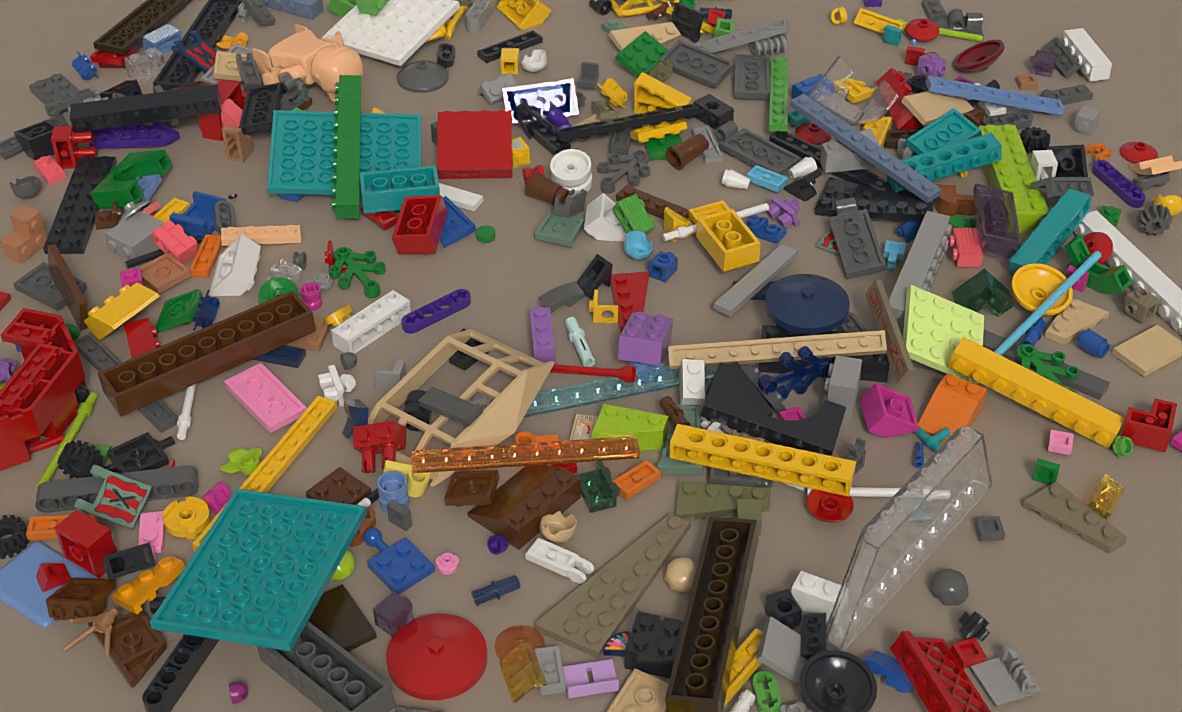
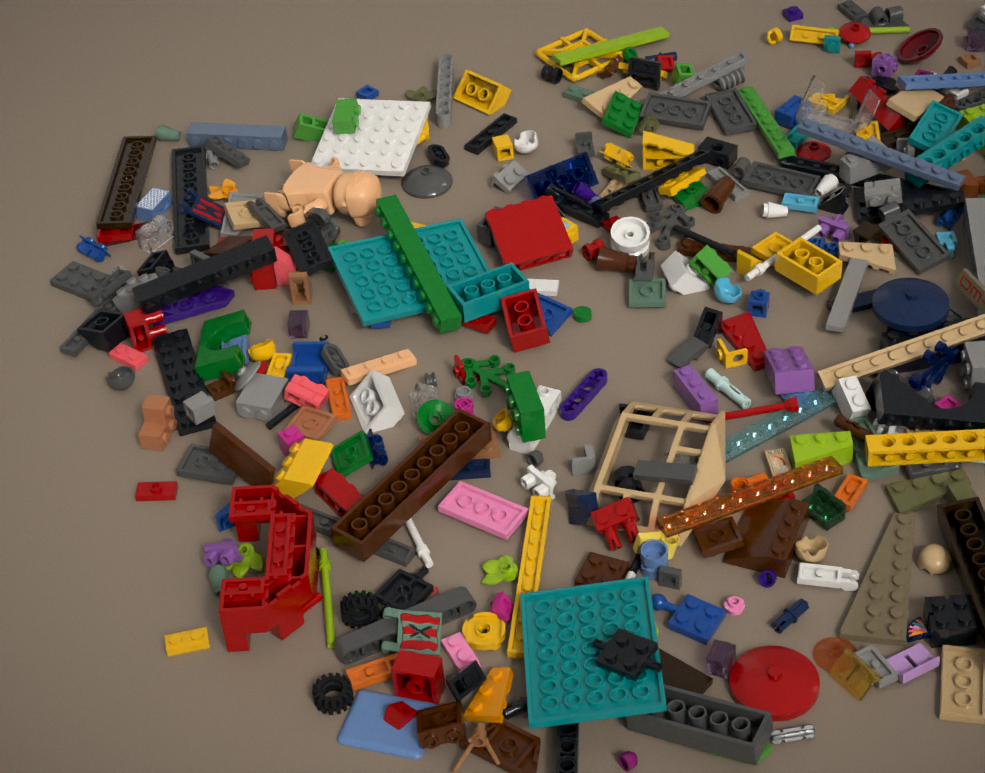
camera: 15 degrees left, 0 degrees up
none -> light grey brick [183,391,215,425]
none -> yellow hair [248,338,276,362]
none -> clear purple brick [287,310,310,339]
none -> green brick [504,371,546,443]
none -> black plate [592,628,663,681]
none -> black bar [673,224,736,257]
none -> tan wing [837,242,896,275]
none -> dark brown panel [853,221,883,243]
none -> light grey brick [864,178,903,208]

